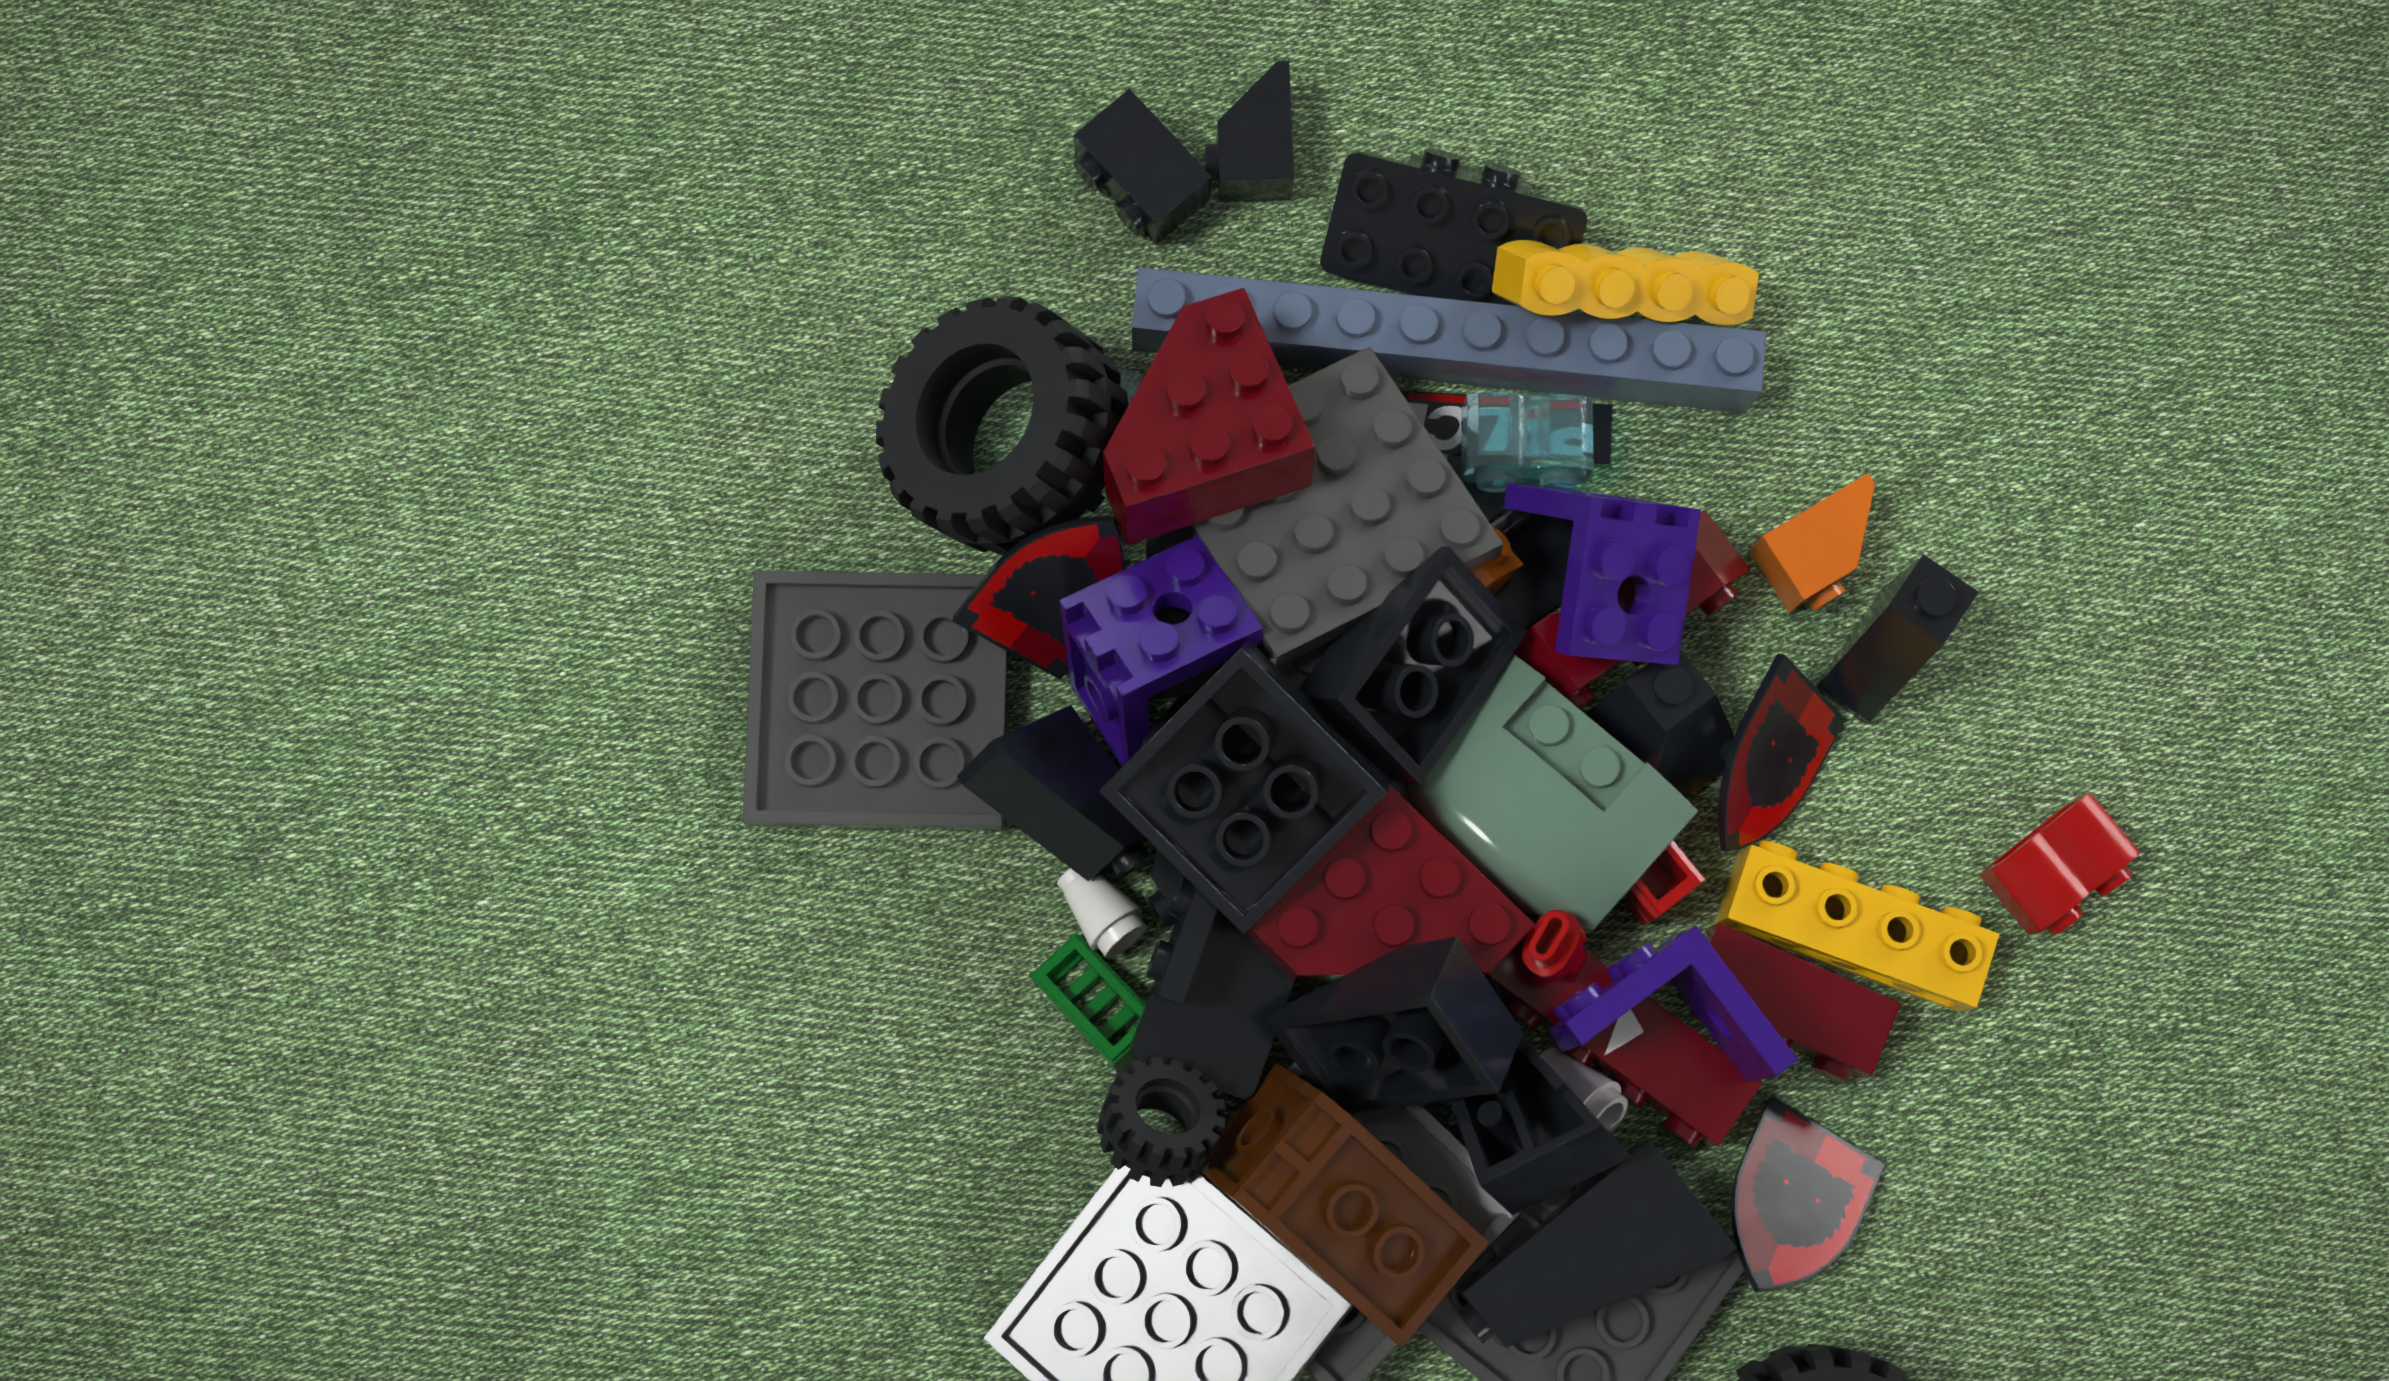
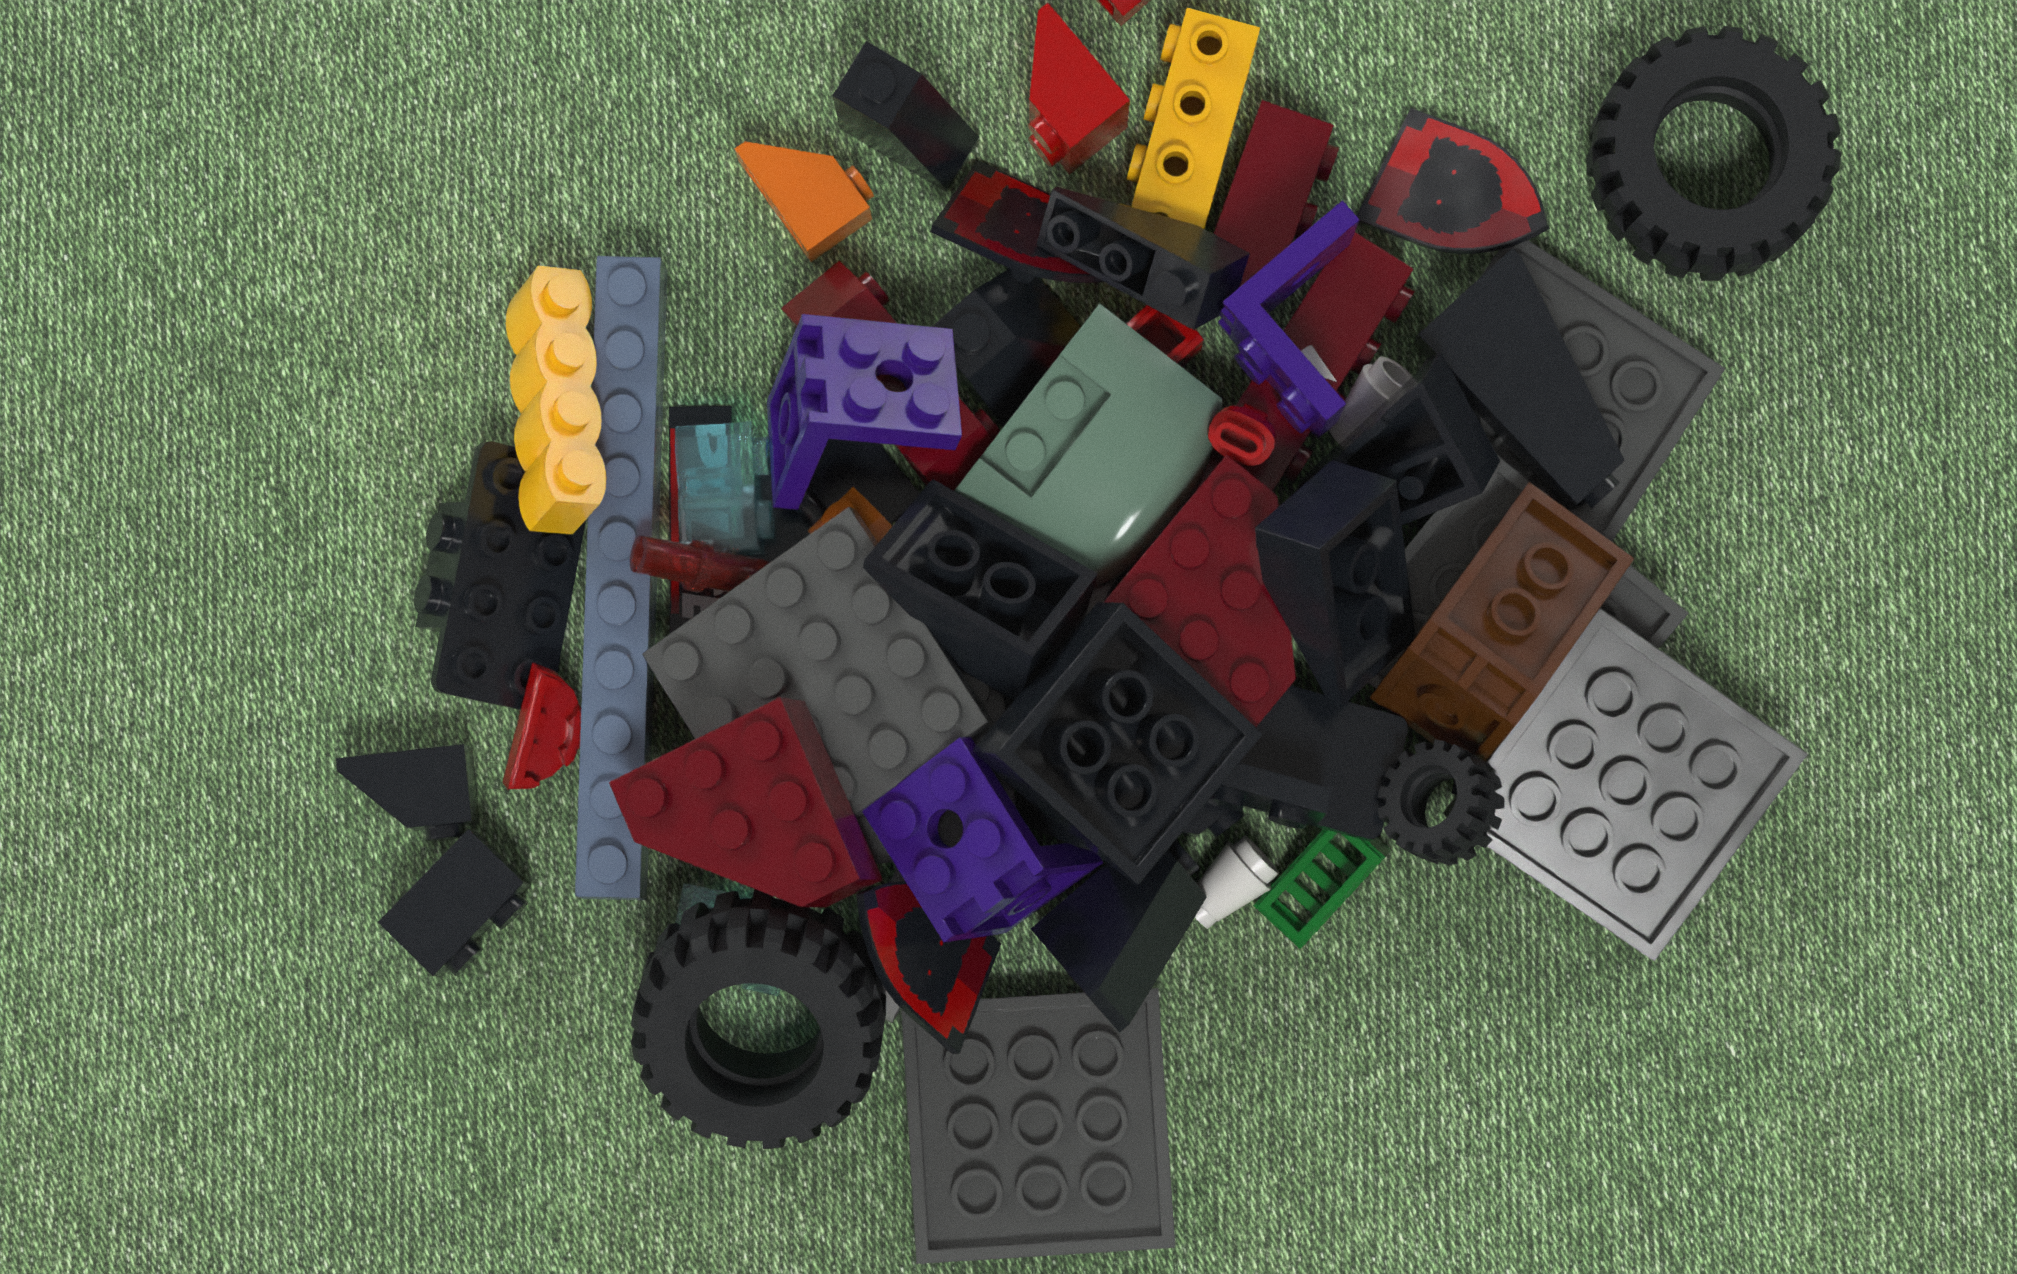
camera: 85 degrees left, 5 degrees up
none -> red tile [502,662,581,790]
none -> clear red pin [630,535,771,592]
none -> red slope [1028,3,1130,175]
none -> black slope [1036,187,1250,330]

